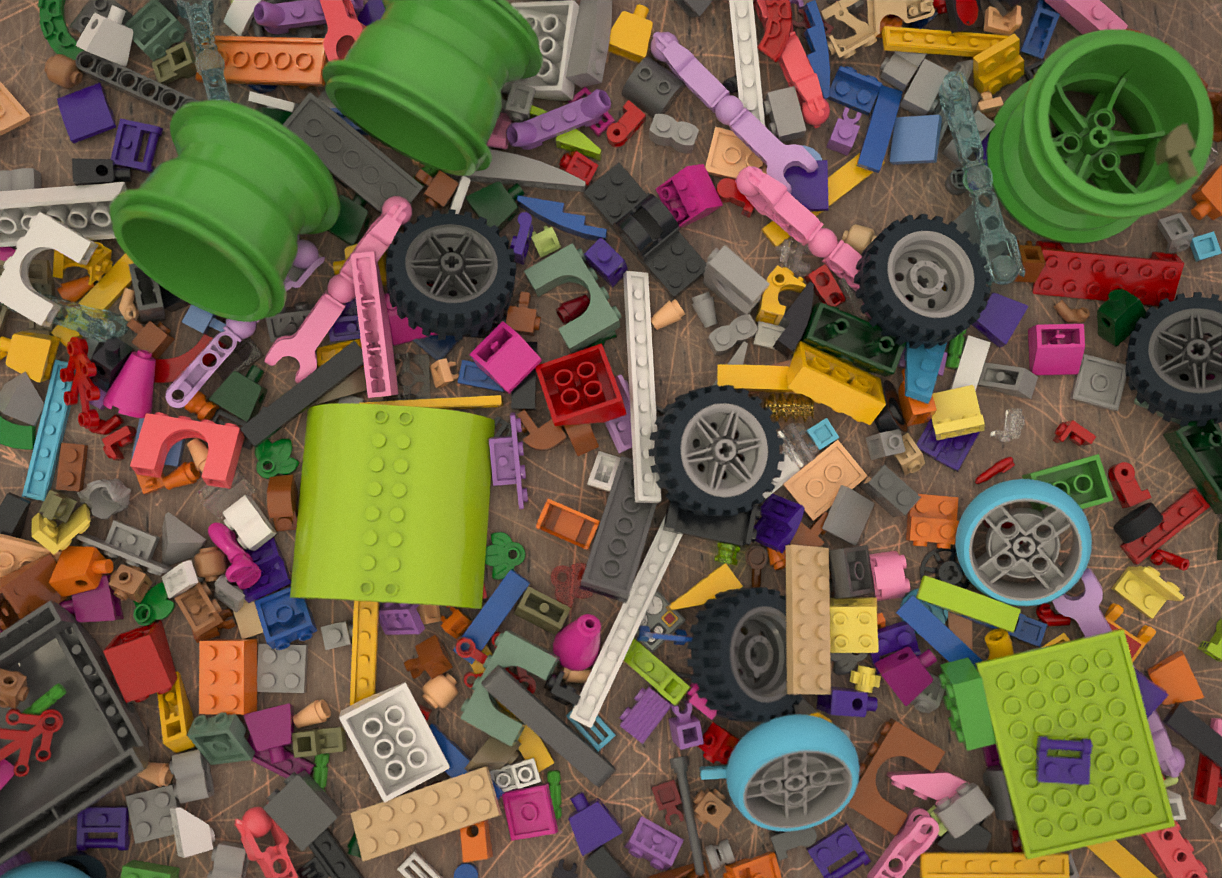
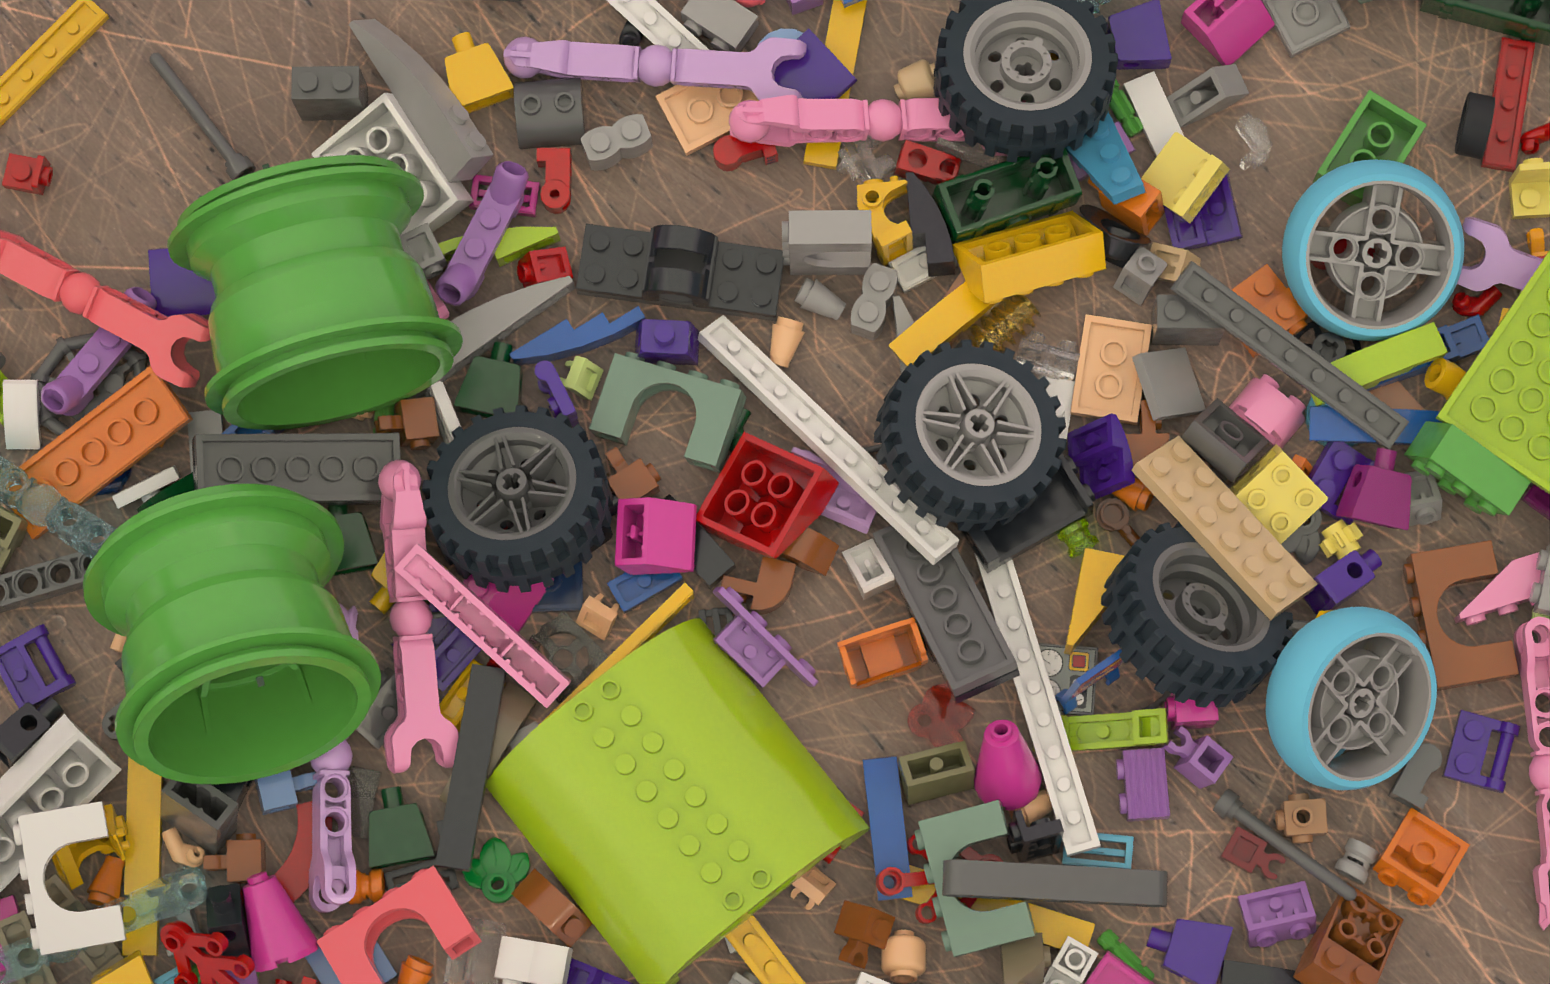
camera: 40 degrees left, 5 degrees down
light nougat cone [187,438,208,473] -> none
medium lavender bracket [379,602,425,635] -> none
orange tile [440,607,472,639] -> none
green plate [485,532,526,580] -> none
dark red cone [556,294,590,325] -> none
dark pink slope [656,164,723,228] -> none
red brick [697,722,740,765] -> none
medium azure tile [699,765,728,780] -> none
medium azure plate [806,418,839,451] -> none
red piece [975,457,1015,484] -> none
red bracket [1053,420,1096,446] -> none
red leg [1108,462,1152,508] -> none
none -> dark grey tile [1170,261,1409,449]

